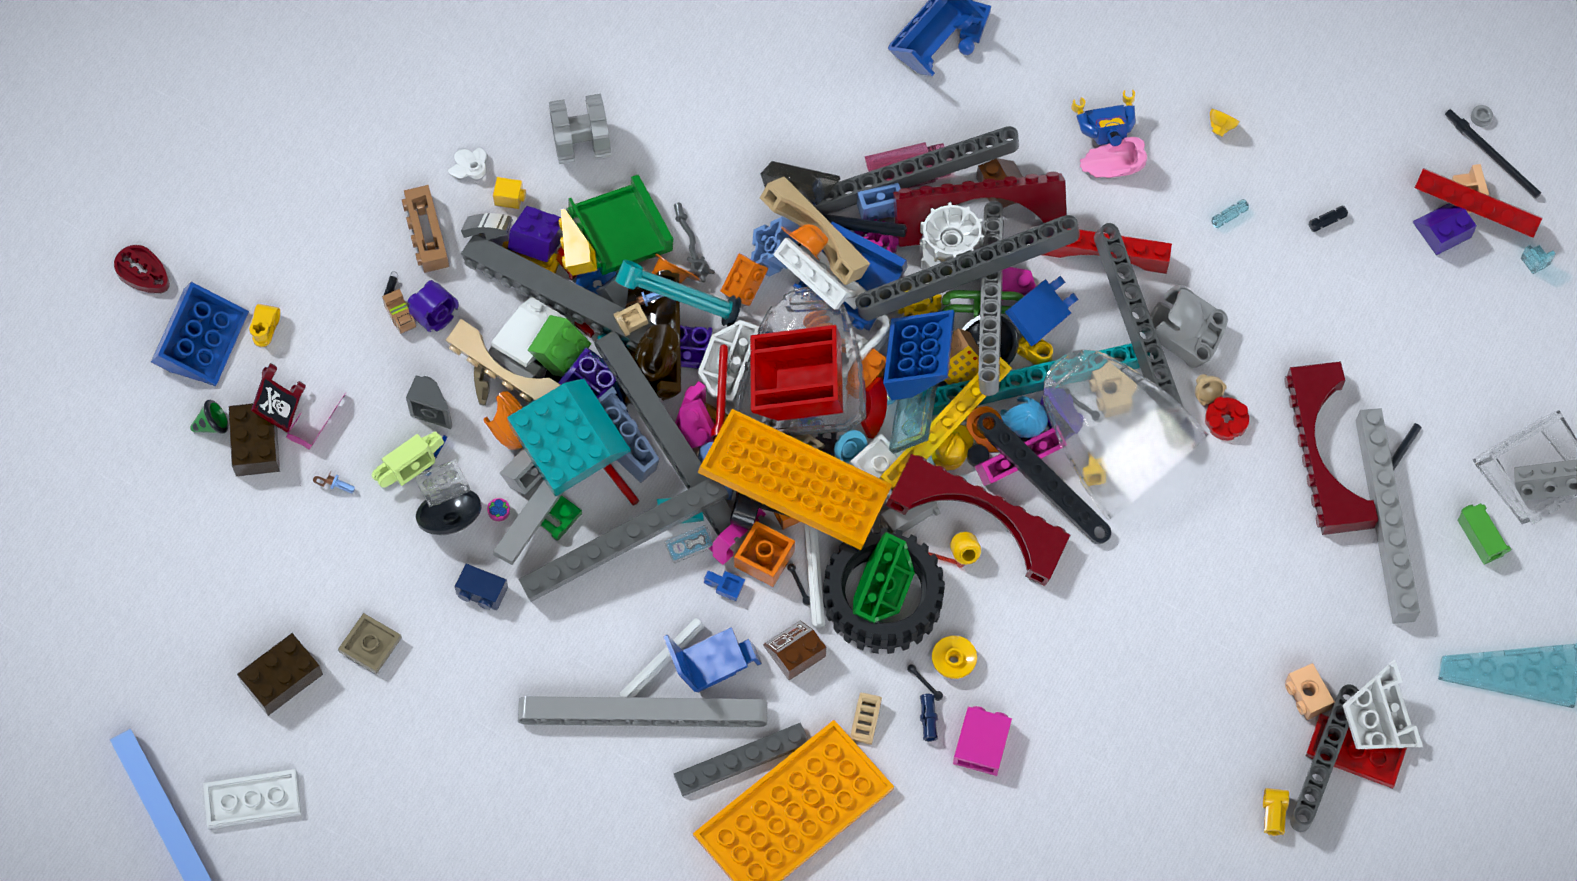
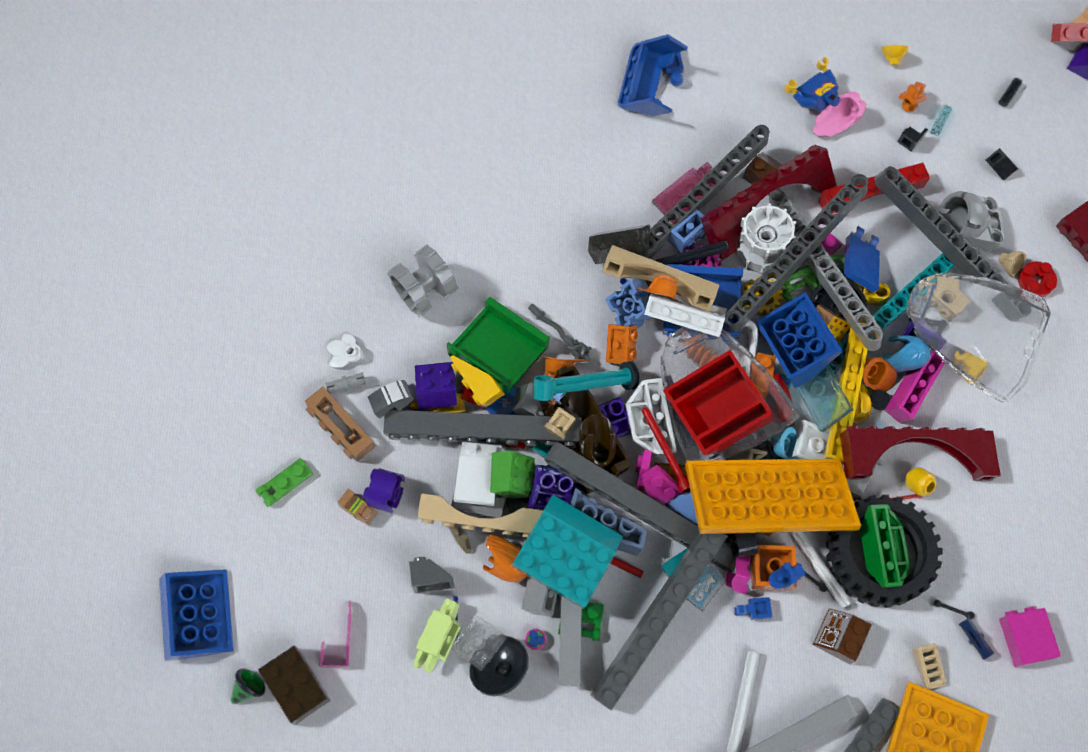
camera: 30 degrees left, 5 degrees up
dark red piece [114,245,170,293] -> none
yellow piece [249,304,281,347] -> none
flag [251,363,306,433] -> none
piece [313,471,355,494] -> none
black piece [383,271,398,296] -> none
dark blue brick [454,563,508,610] -> none
yellow brick [493,177,526,209] -> none
piece [663,627,762,693] -> none
yellow dish [932,635,977,679] -> none
black plate [976,412,1111,544] -> none
none -> bright green plate [255,458,313,507]
none -> light grey pin [325,372,366,394]
none -> blue hips [769,563,805,590]
none -> black panel [897,127,928,152]
none -> orange hips [899,82,927,112]
none -> black panel [985,148,1018,180]

